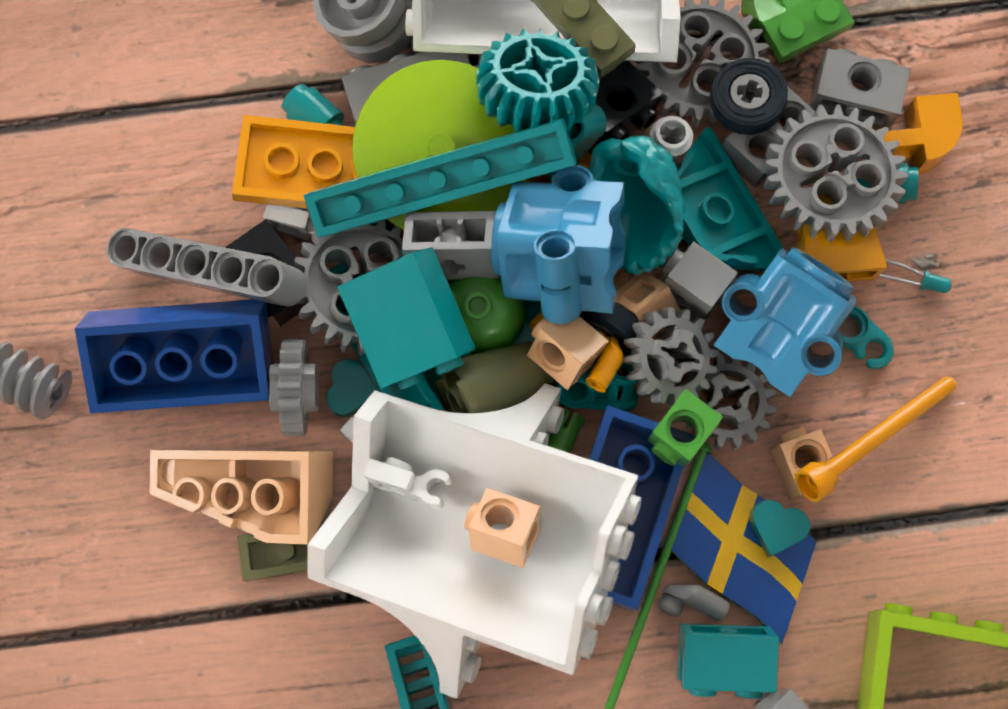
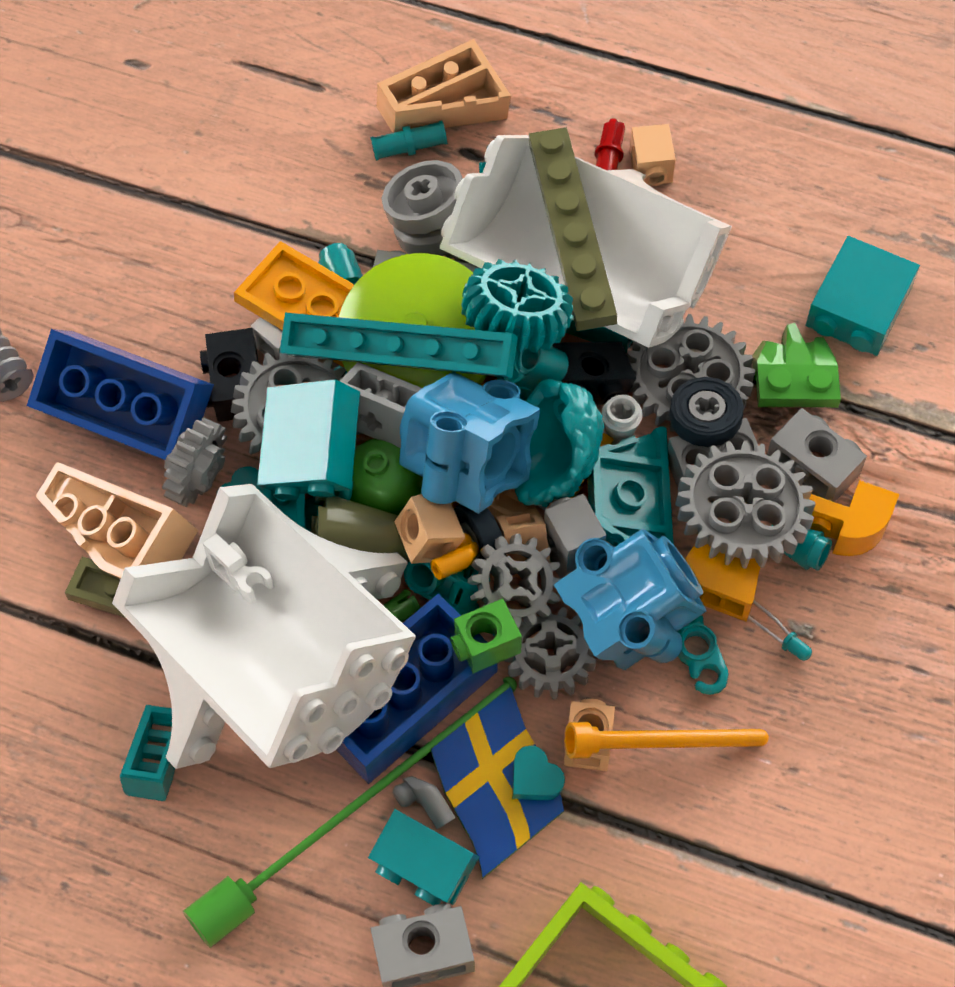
camera: 30 degrees right, 15 degrees down
light grey beam [106,228,307,306] -> none
light nougat brick [464,488,541,568] -> none

